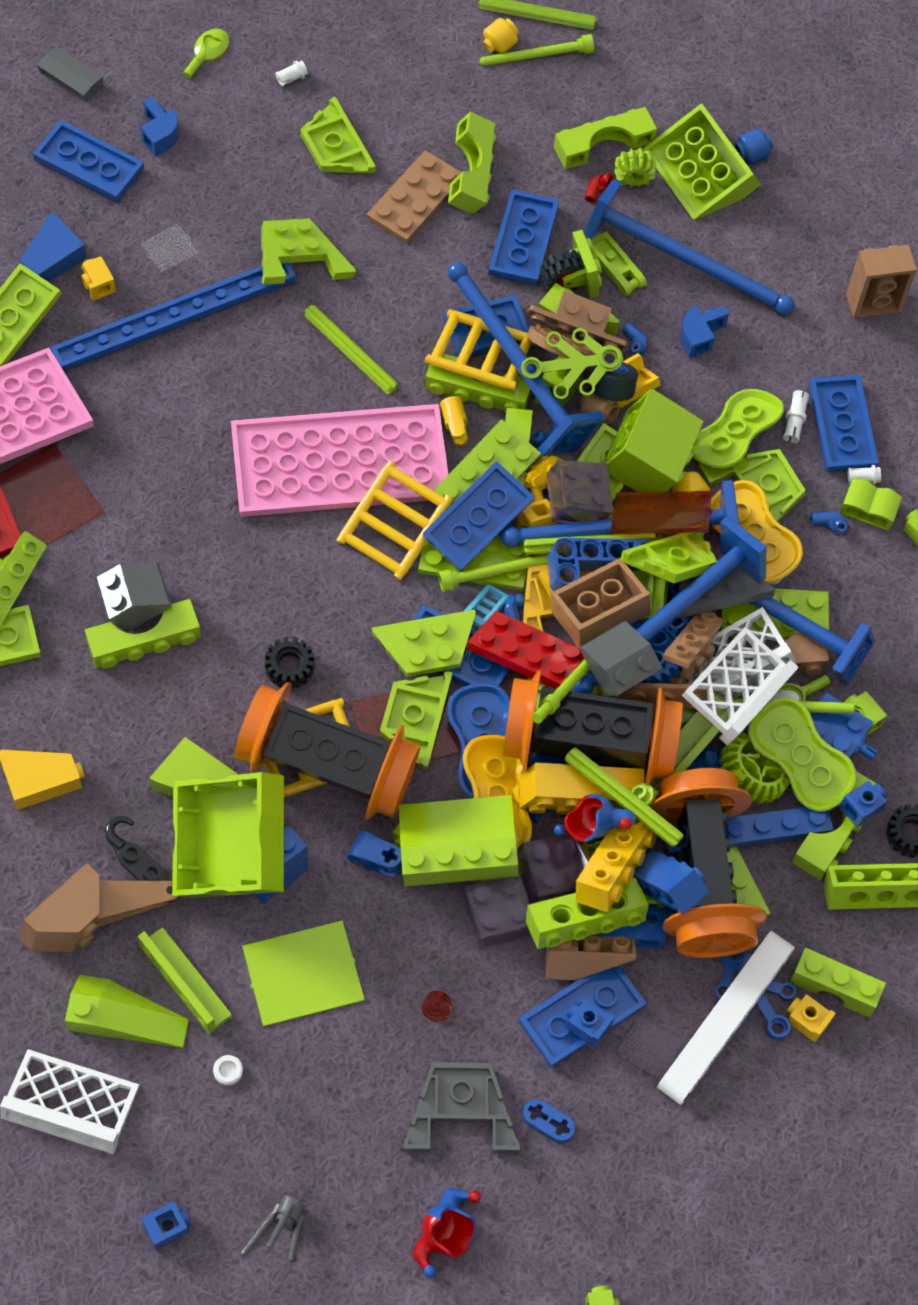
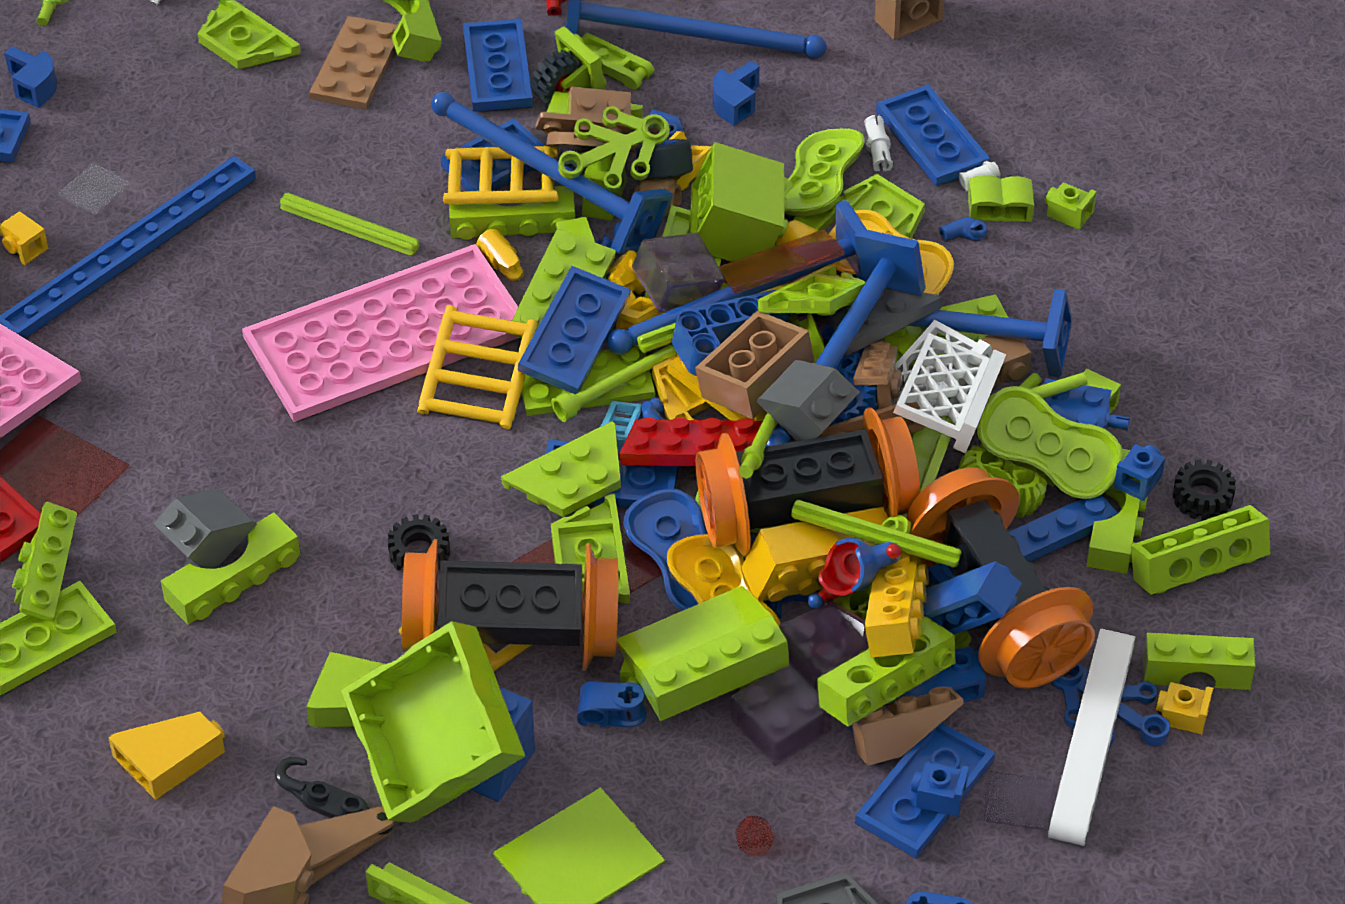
camera: 15 degrees left, 15 degrees down
lime wing [261,218,356,285] -> none

